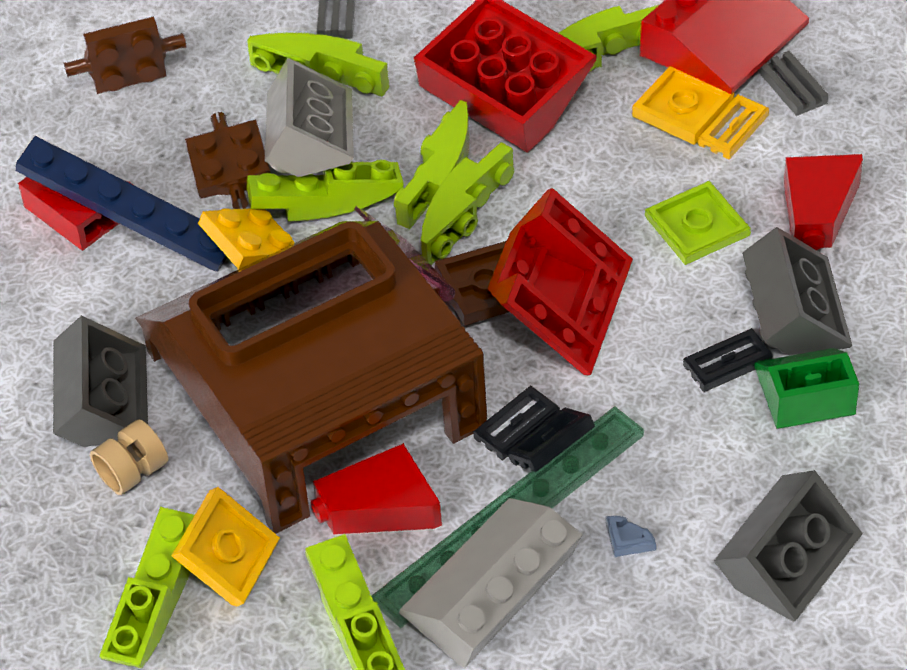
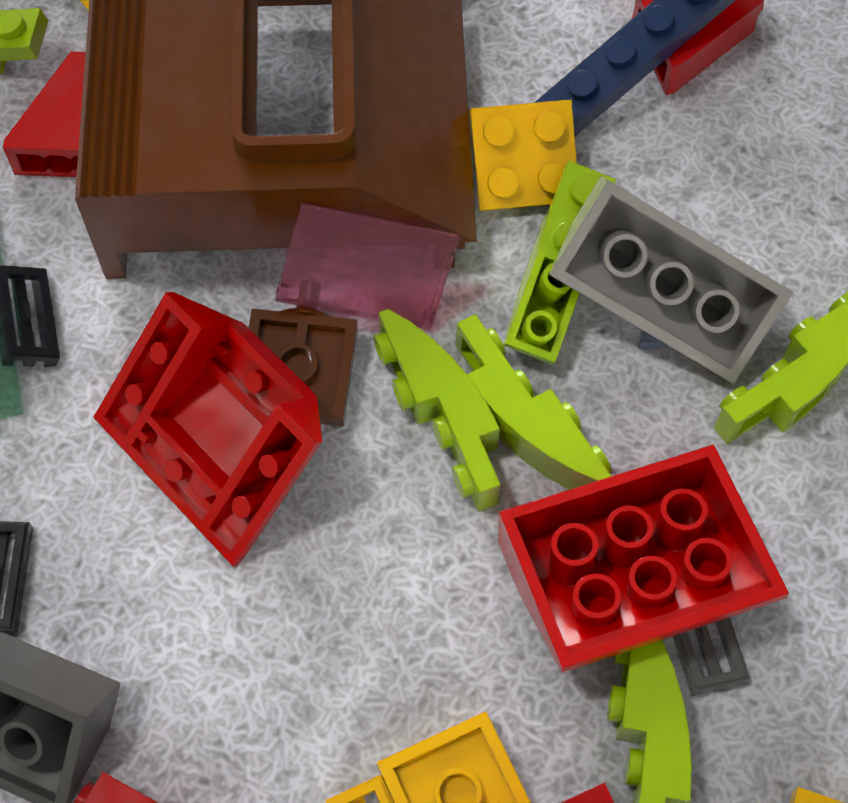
camera: 115 degrees right, 15 degrees up
reddish brown plate [185,112,271,209] -> none
black tile [473,385,560,461] -> none
lime tile [645,180,751,265] -> none

